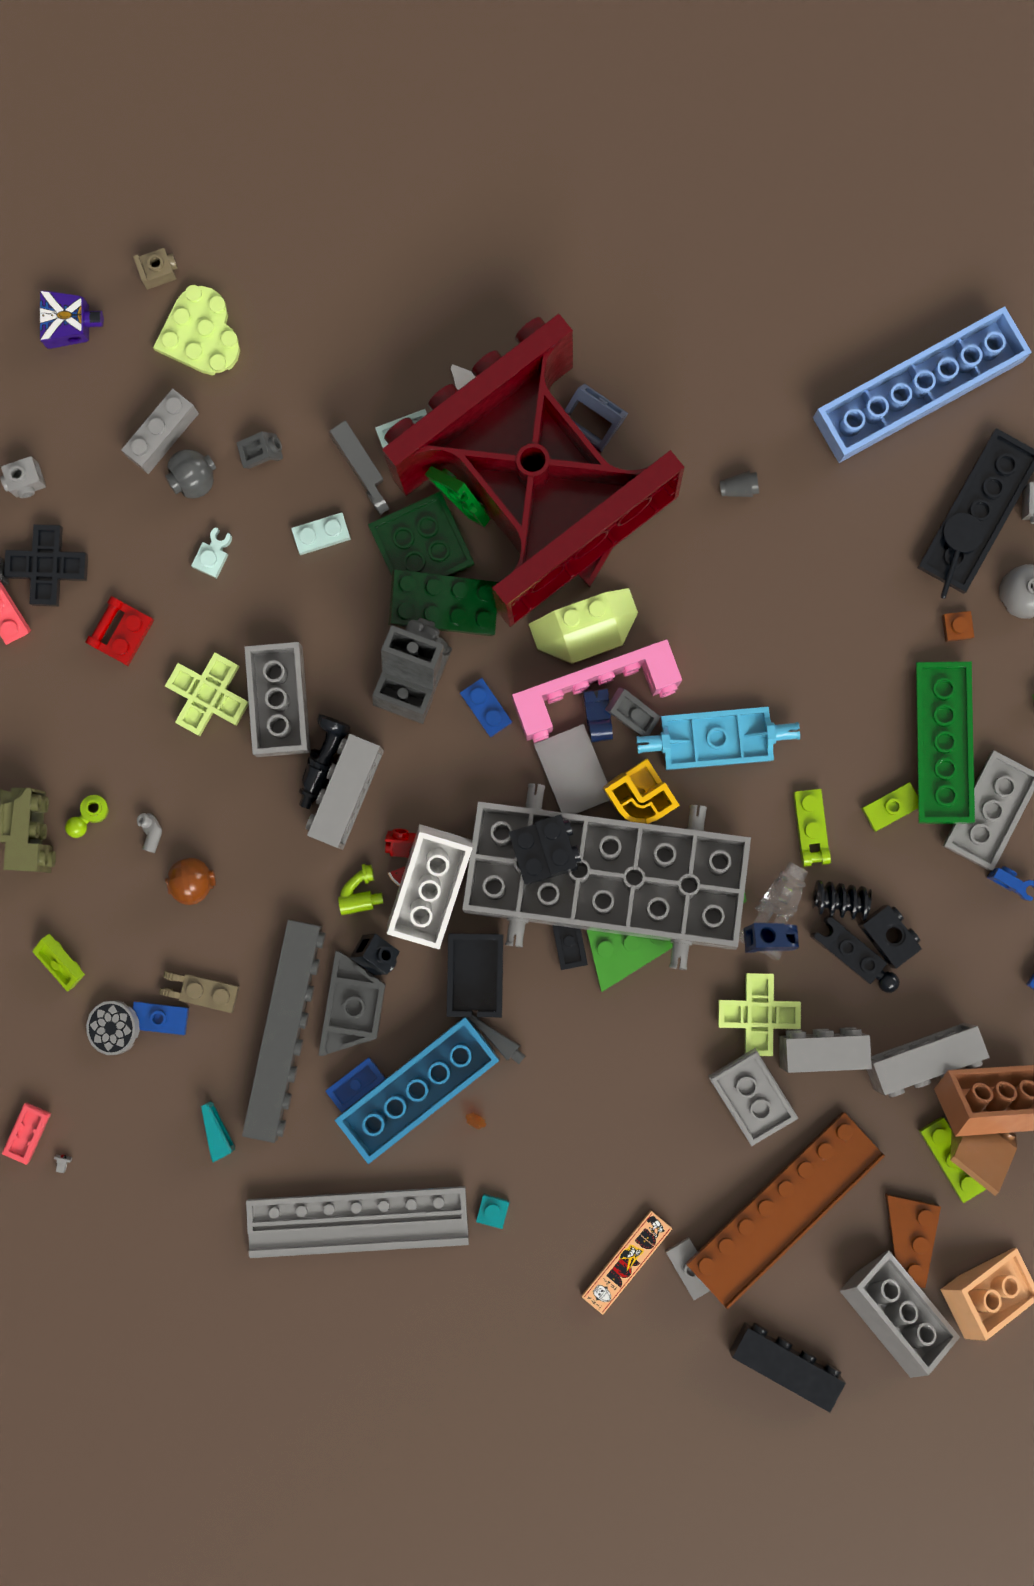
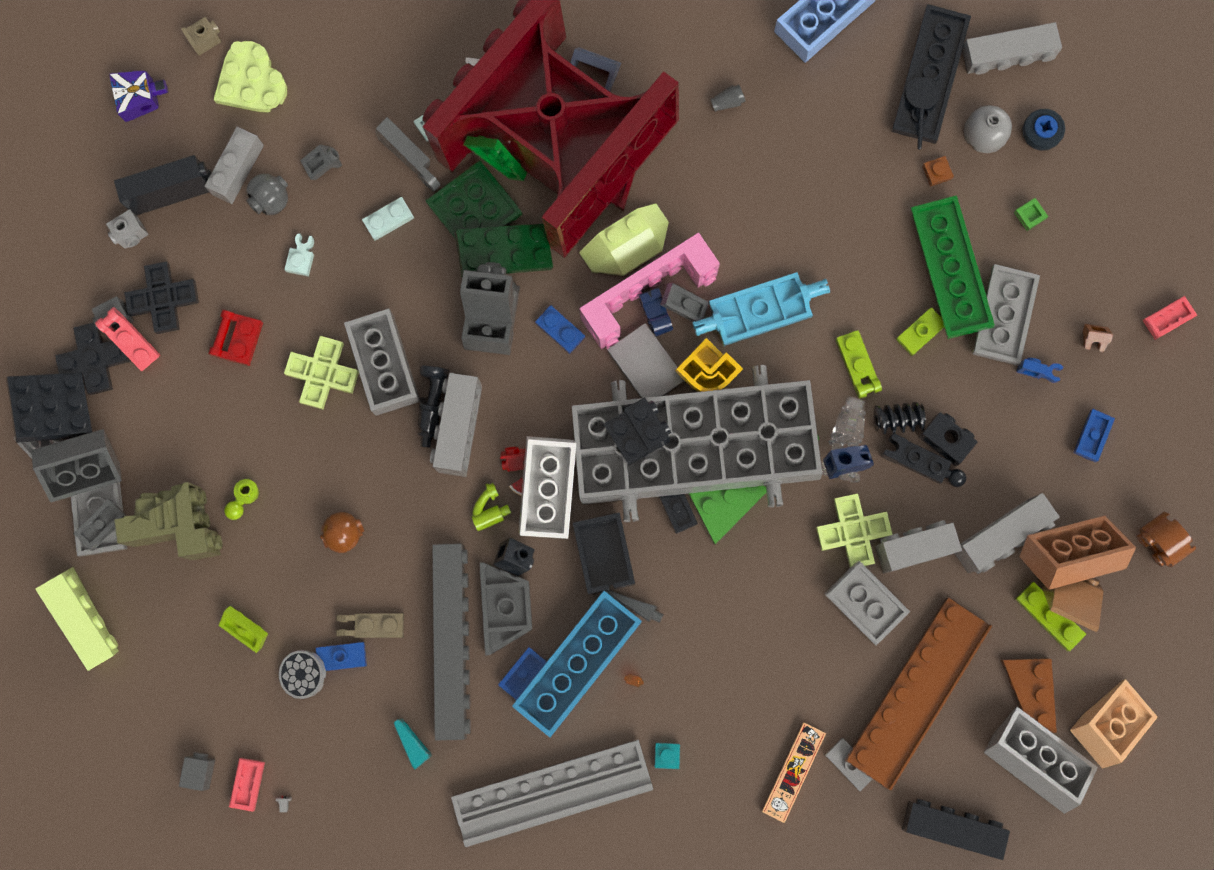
camera: 10 degrees left, 5 degrees down
light grey arm [137,813,162,853] -> none
none -> black brick [114,155,212,215]

